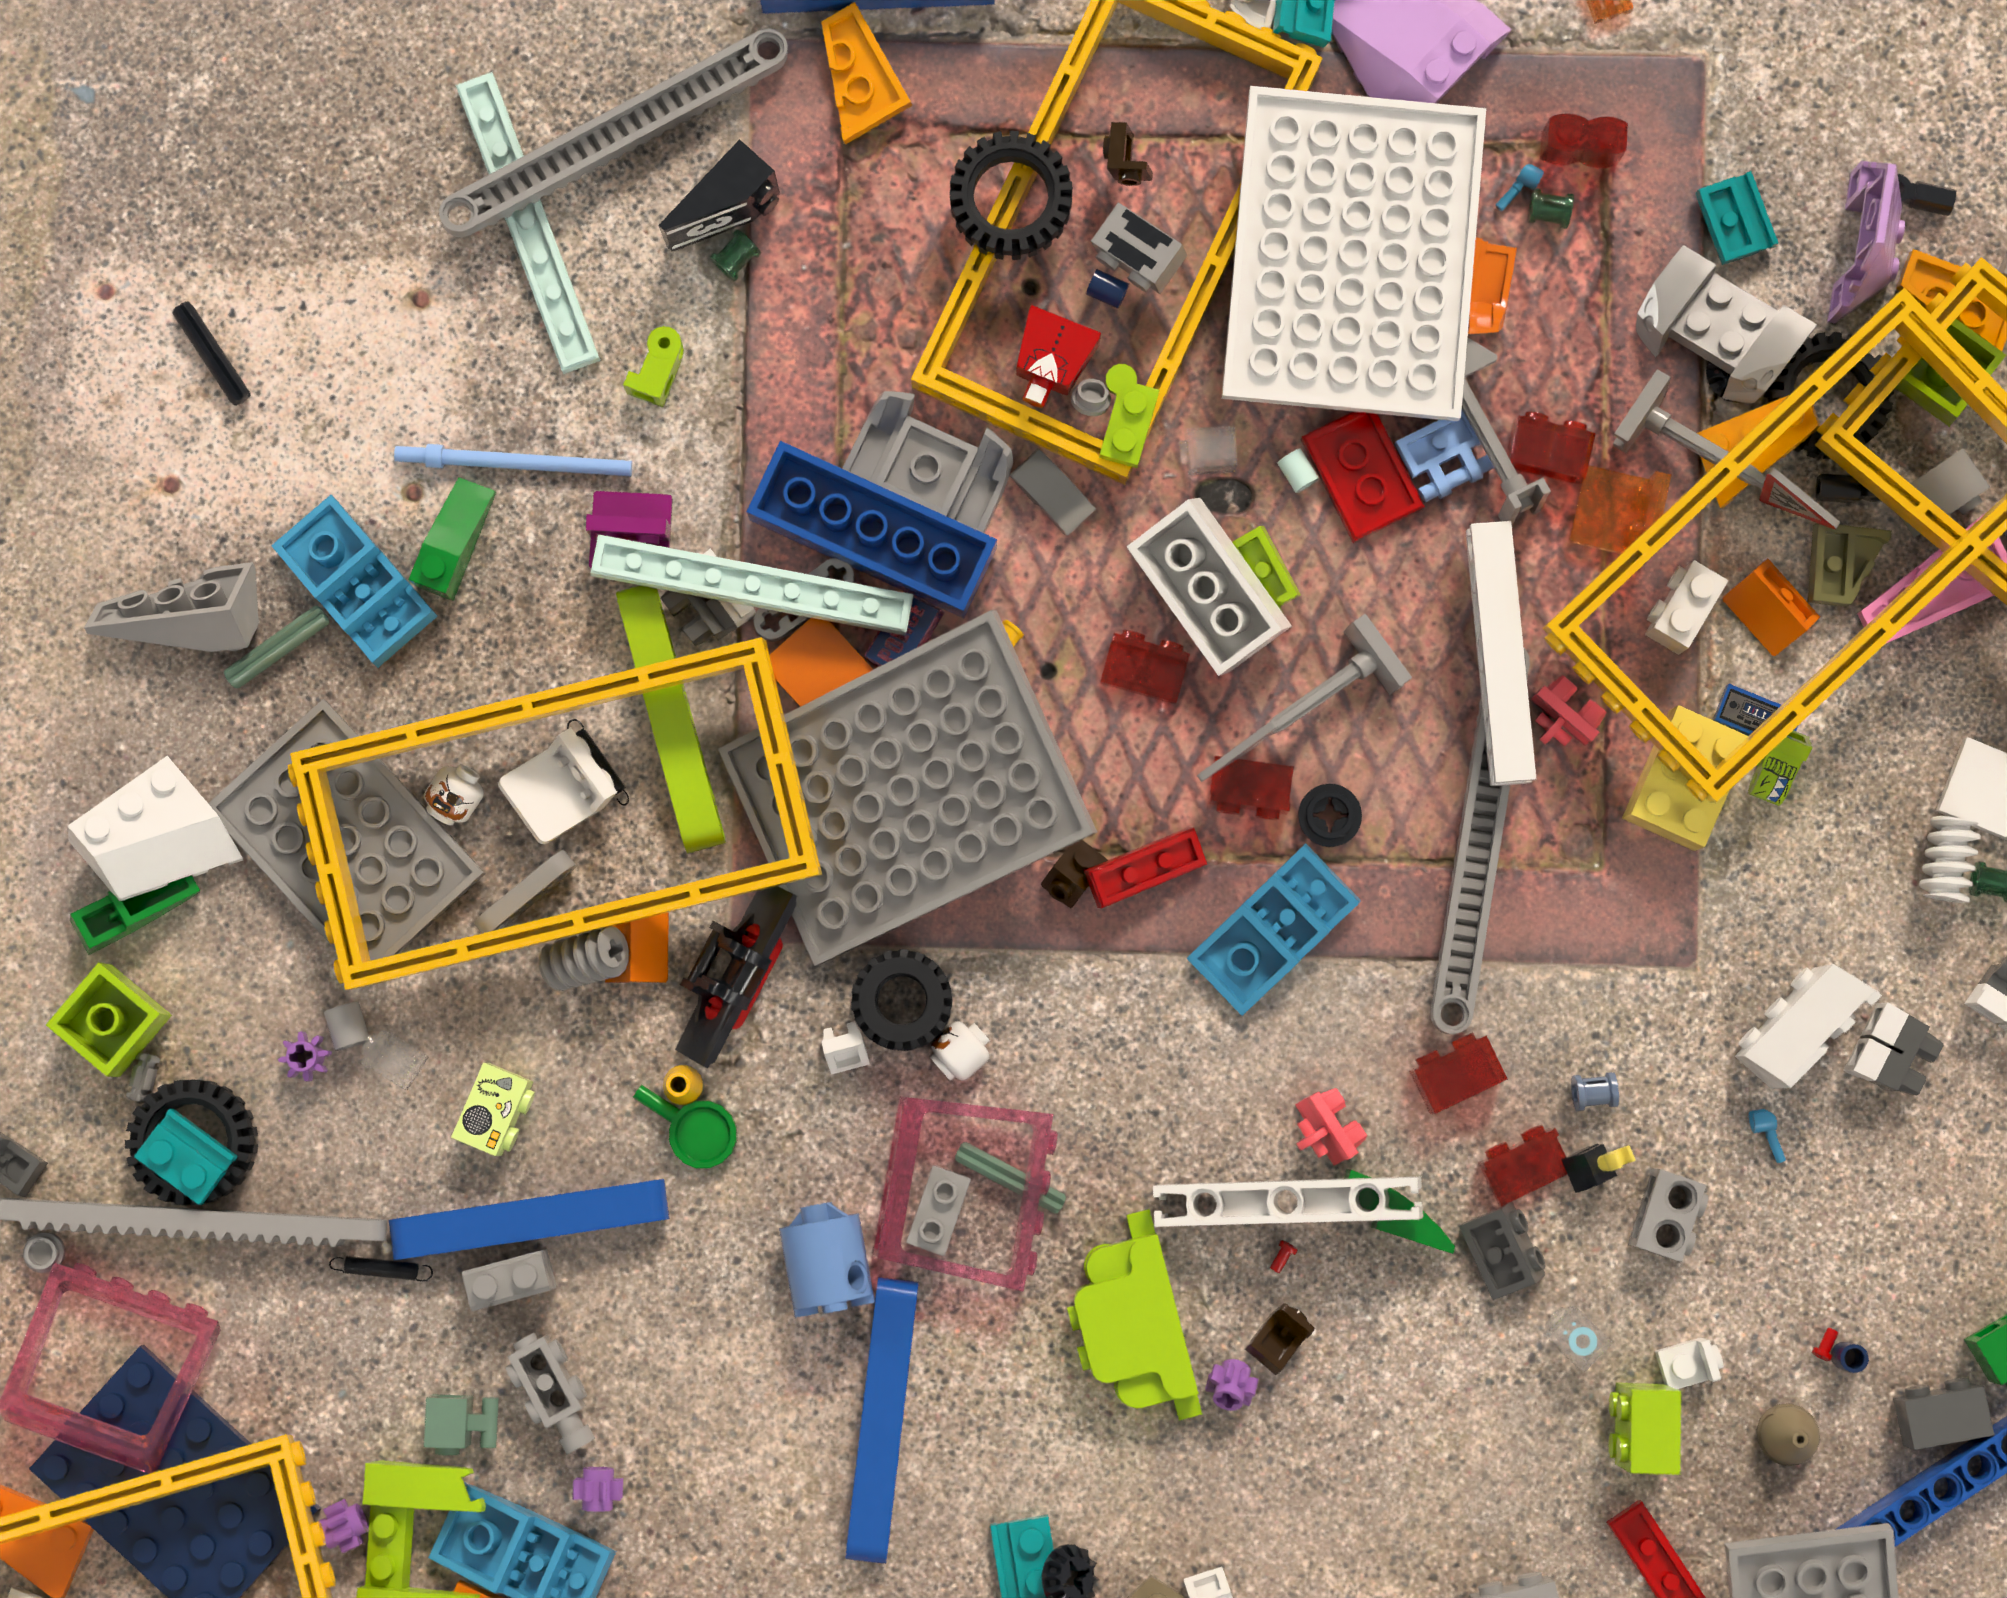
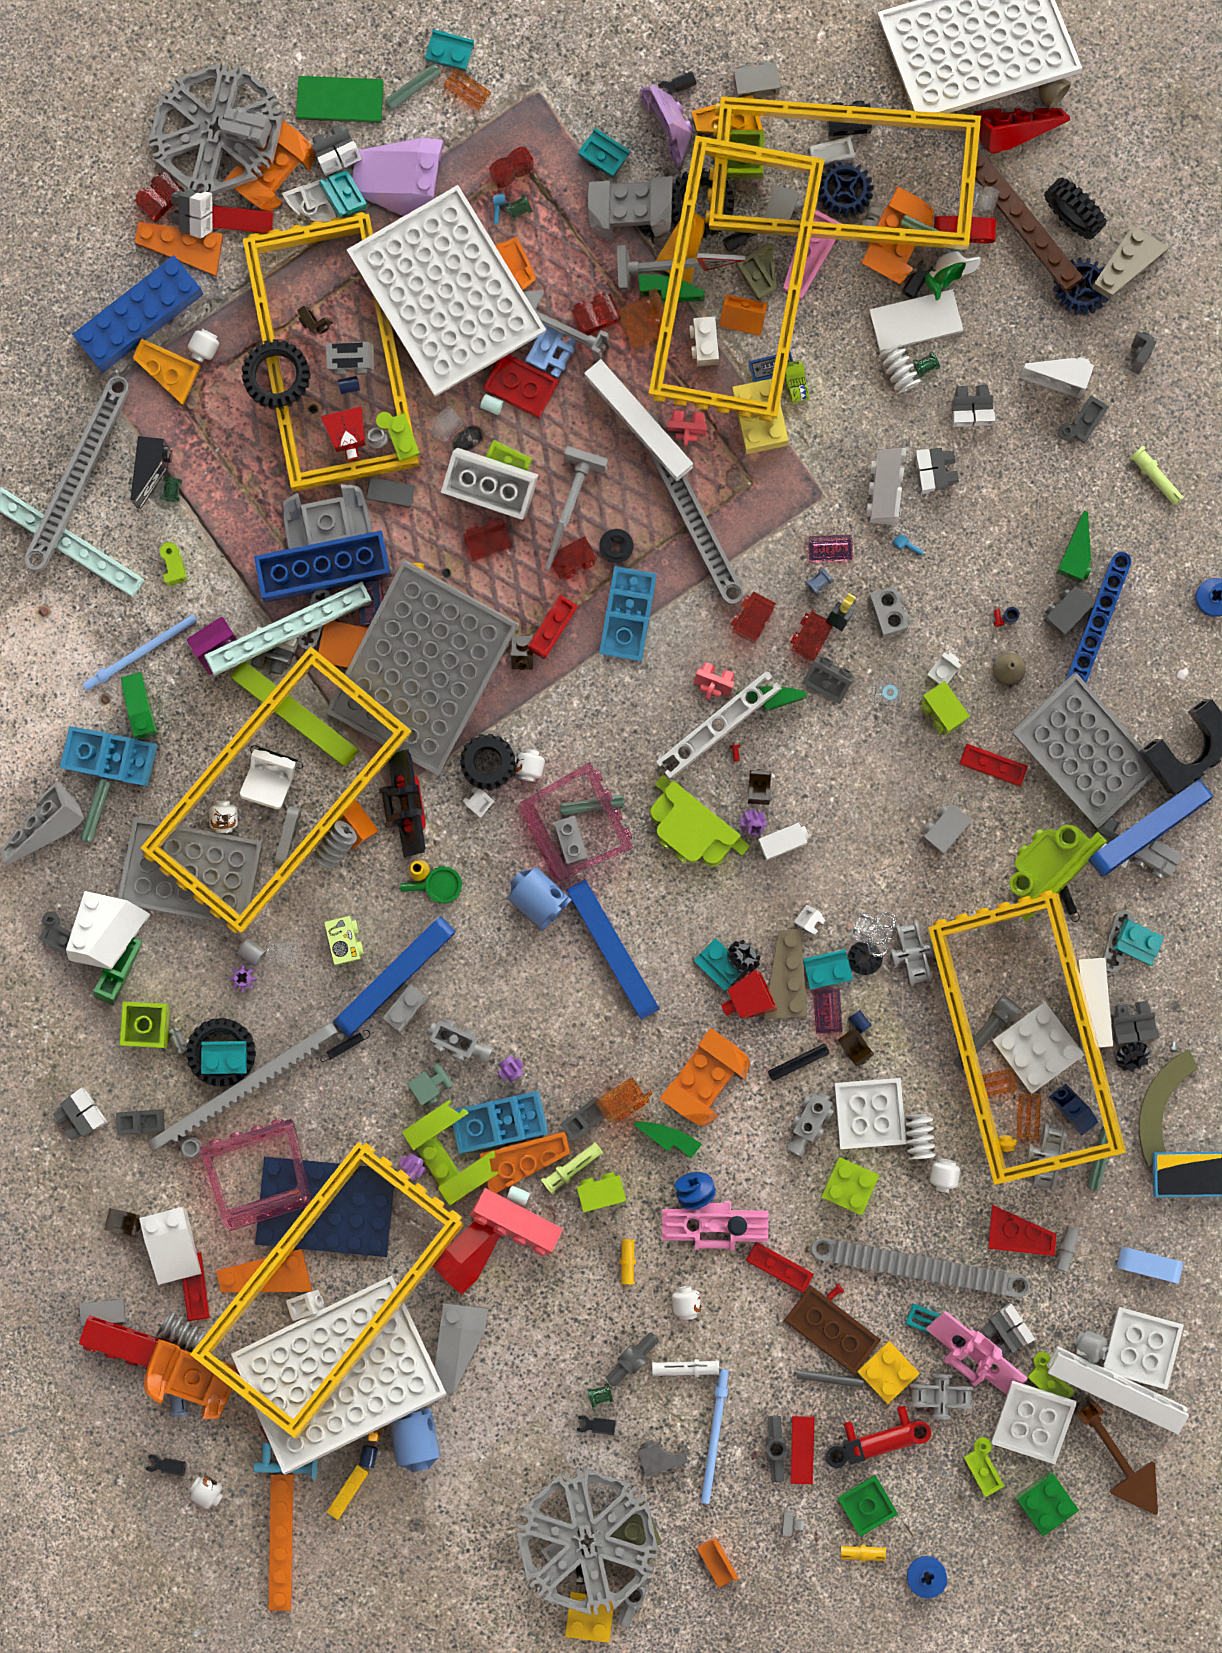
camera: 30 degrees left, 0 degrees up
none -> dark grey hinge [38,912,71,956]
none -> white head [187,329,219,362]
none -> green slope [639,274,705,304]
none -> white brick [758,823,809,861]
none -> clear pink slope [808,534,853,562]

